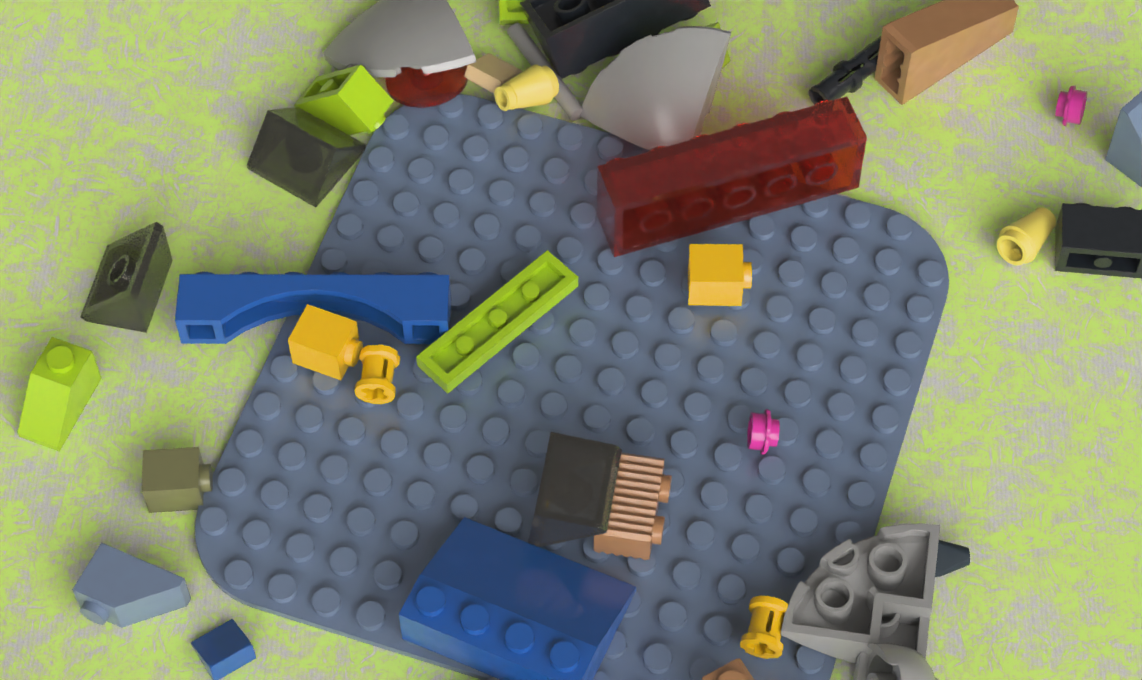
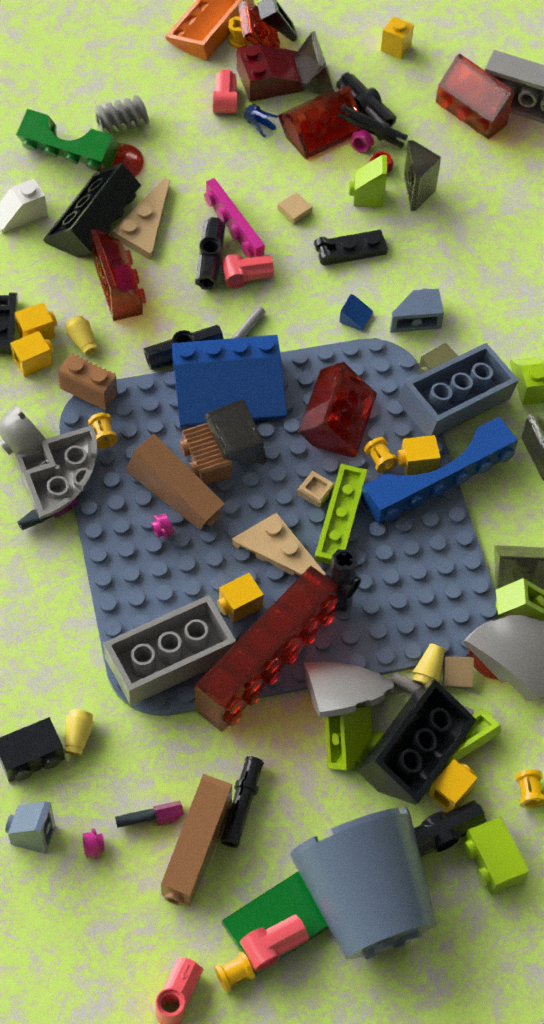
camera: 145 degrees right, 0 degrees up
none -> light grey brick [103,595,236,706]
none -> piece [115,800,184,828]
none -> medium nougat slope [126,433,225,530]
none -> tan wing [232,513,328,591]
none -> tan tile [297,471,335,508]
none -> clear red slope [298,362,377,458]
none -> black piece [323,548,361,612]
none -> sand blue brick [398,343,519,437]

